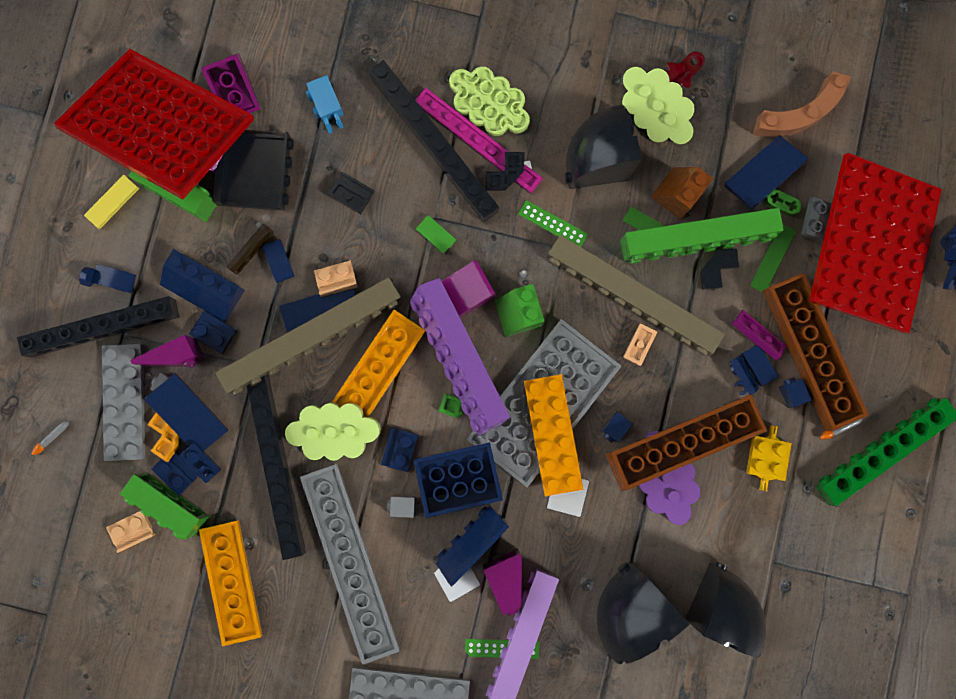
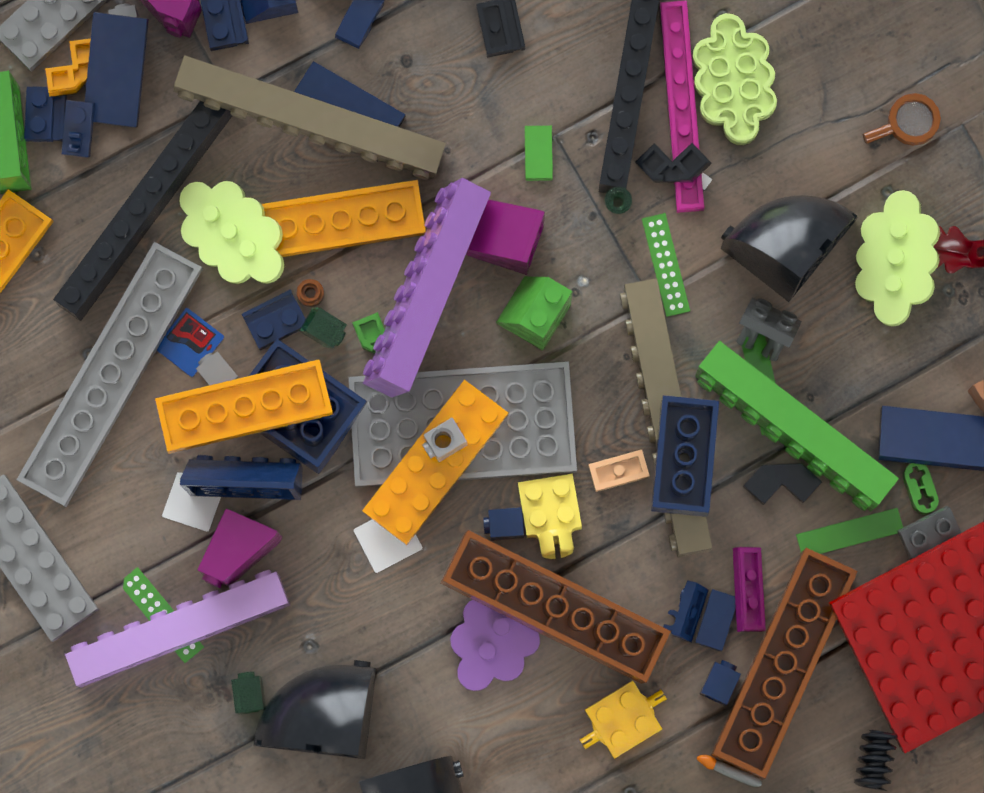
camera: 55 degrees right, 5 degrees down
light nougat plate [314,260,358,297] -> none
dark orange slope [651,167,714,219] -> none
none -> light orange plate [155,359,333,454]
none -> sticker [157,308,224,377]
none -> clear green brick [231,672,266,715]
none -> dark orange plate [296,279,324,307]
none -> clear green brick [299,307,347,348]
none -> light grey brick [422,418,467,462]
none -> light yellow plate [518,474,582,559]
none -> clear green cone [605,187,632,214]
none -> dark blue brick [651,395,719,517]
none -> dark grey plate [736,297,802,361]
none -> black piece [854,730,898,792]
none -> piece [863,93,941,146]

